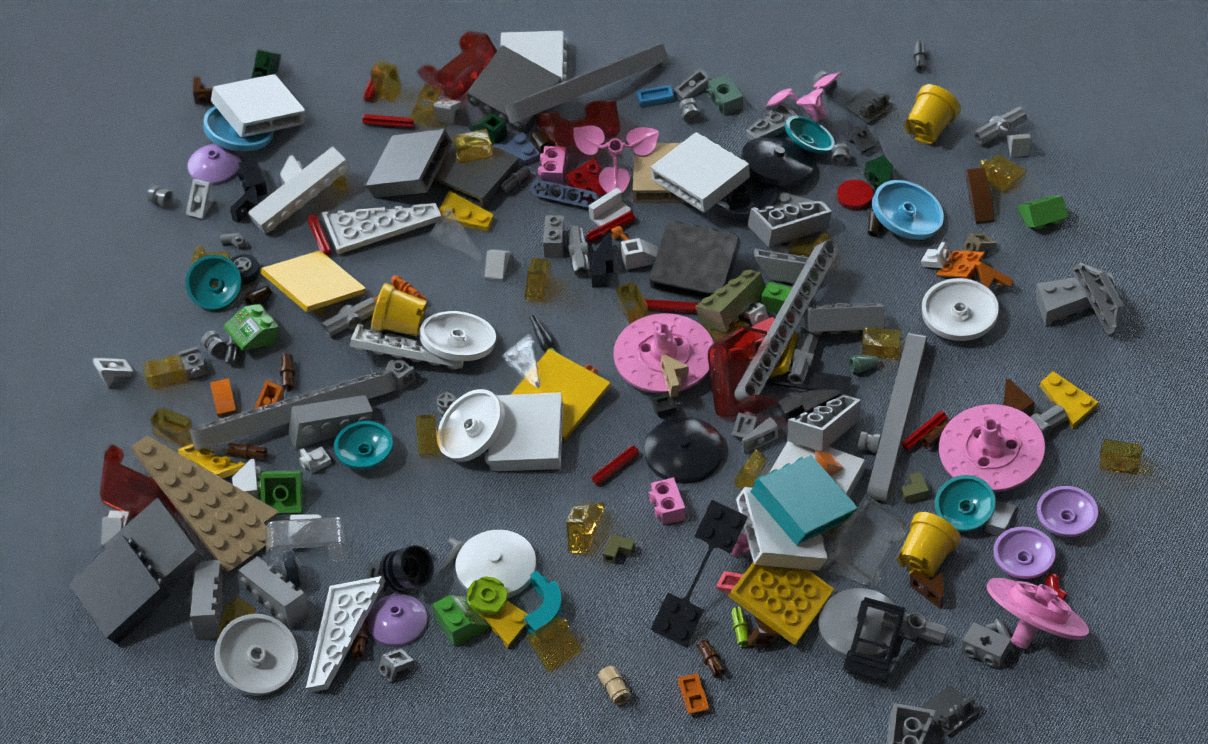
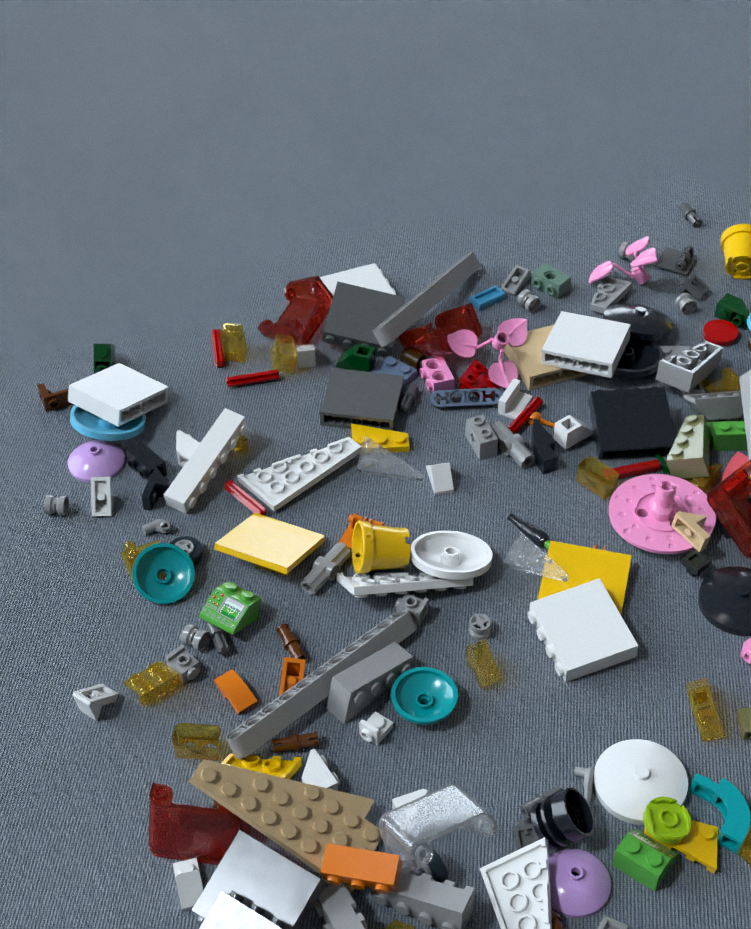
camera: 25 degrees left, 5 degrees down
dark brown cone [244,286,272,306] -> none
bright green slope [260,470,304,513] -> none
brick [366,129,453,198] -> none
white dish [437,389,505,462] -> none
clear yellow piece [453,129,493,163] -> none
clear yellow slope [525,257,552,302] -> none
red axle [591,445,639,486] -> none
white bracket [740,302,769,327] -> none
teal dish [785,116,835,154] -> none
none -> orange brick [320,843,403,894]

